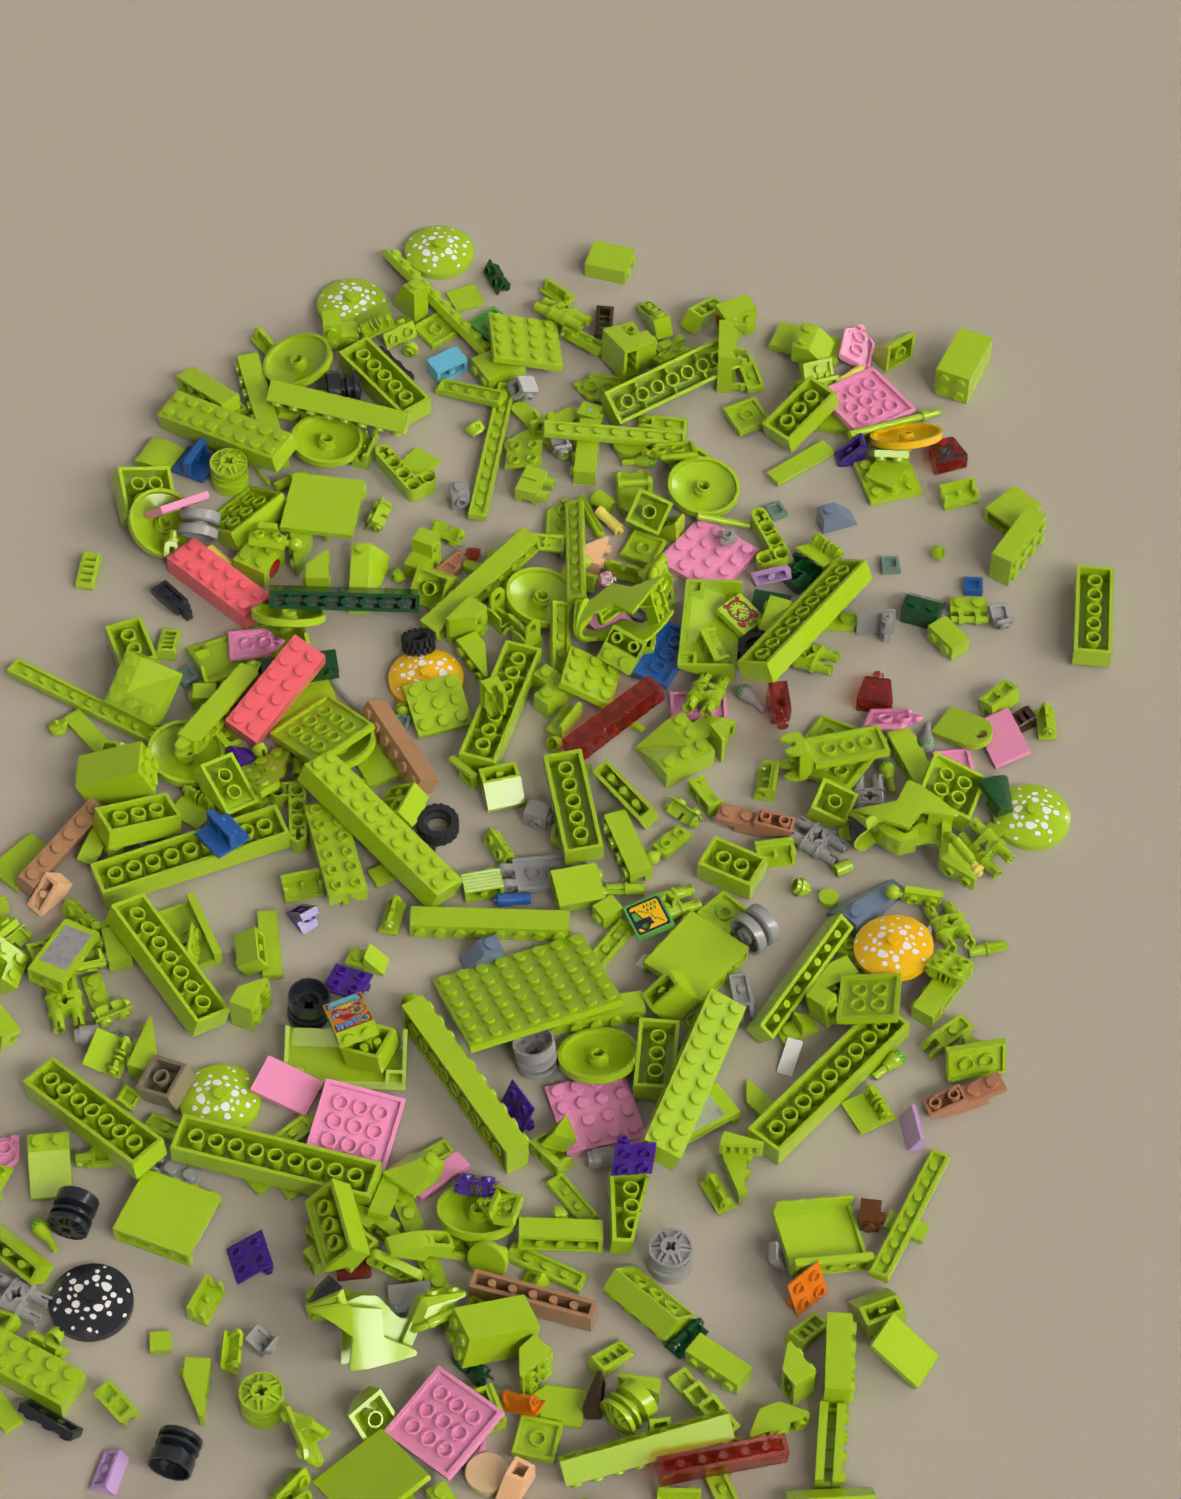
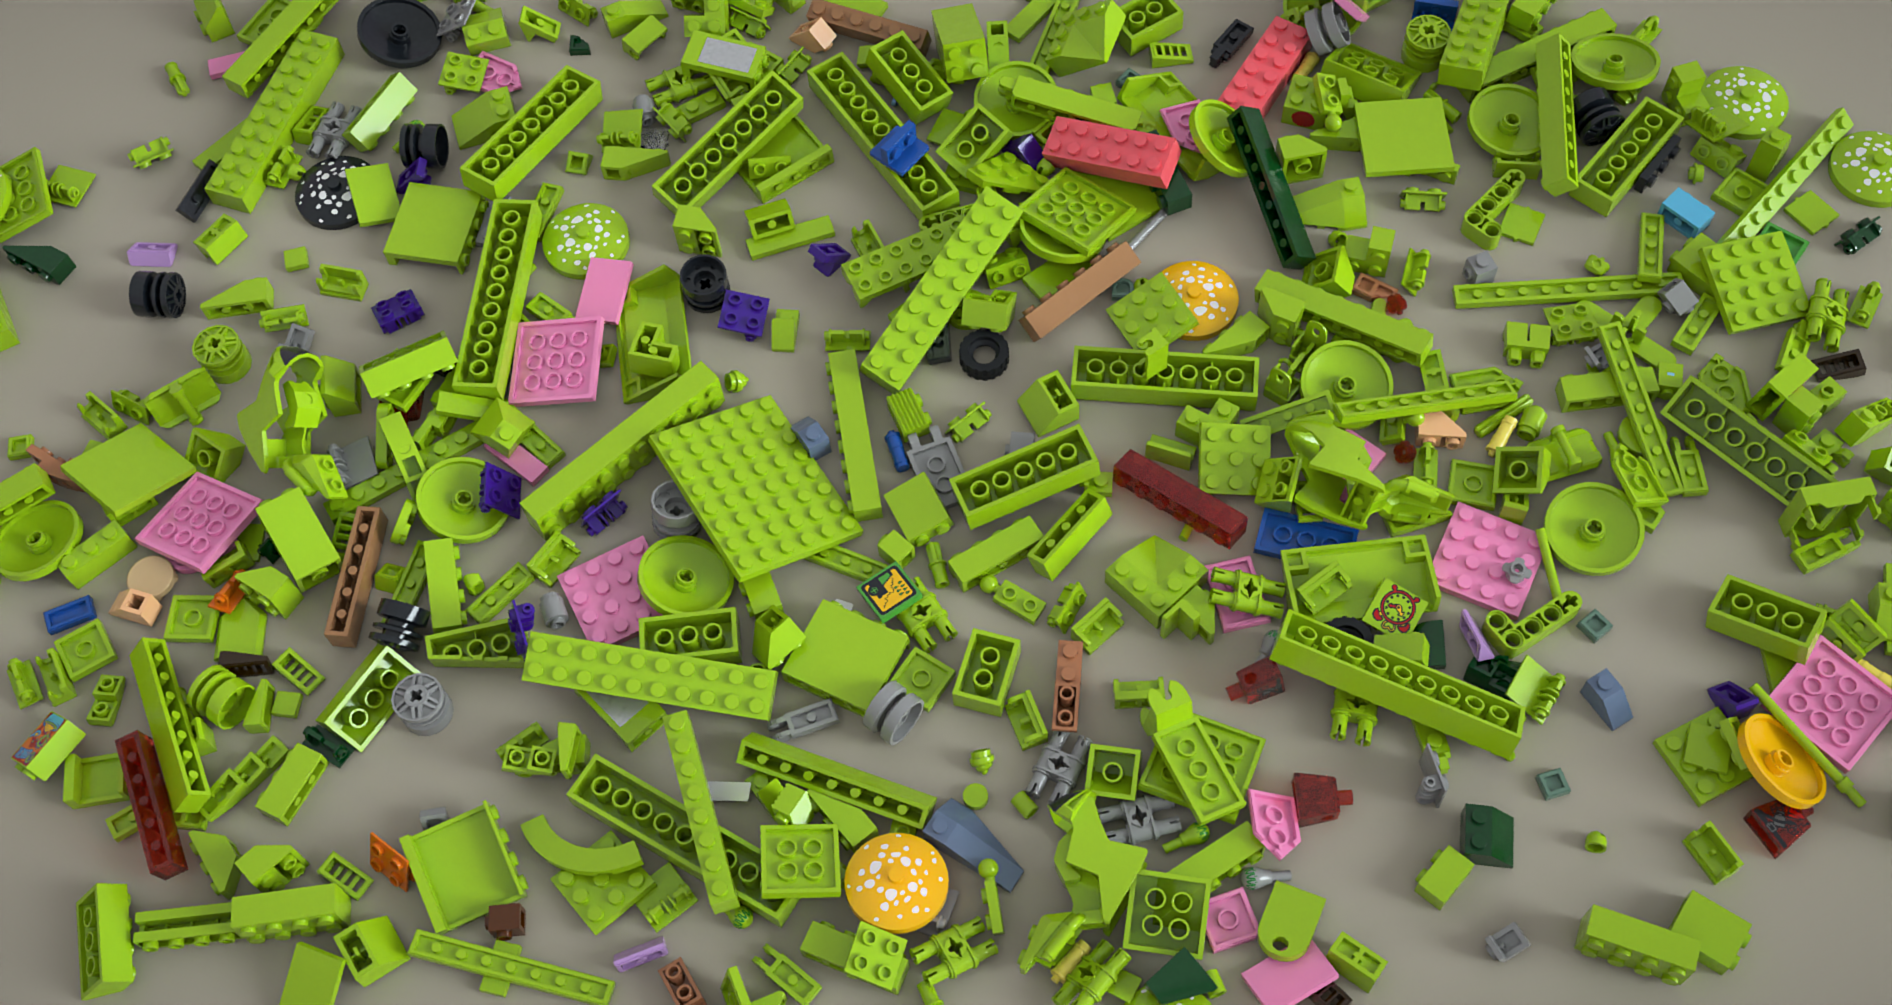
camera: 85 degrees right, 10 degrees up
dark tan brick [135,1054,196,1111] -> none
brick [323,992,379,1049] -> none
black tyre [401,628,436,657] -> none
lime tile [449,755,479,790] -> none
lime slope [476,1189,524,1227] -> none
lime slope [541,1115,577,1153] -> none
lime hinge [546,736,563,752] -> none
lime plate [723,396,769,437] -> none
lime tile [746,1079,774,1117] -> none
lime tile [766,440,834,487] -> none
lime plate [949,597,989,625] -> none
blue tile [964,577,983,596] -> none
none -> lime tile [271,691,303,719]
none -> lime tile [345,163,400,227]
none -> black wheel [368,598,431,652]
none -> dark purple slope [396,157,432,194]
none -> lime slope [502,744,557,775]
none -> lime tile [520,814,644,876]
none -> lime plate [550,830,657,936]
none -> lime brick [662,710,740,915]
none -> lime plate [1670,292,1720,356]

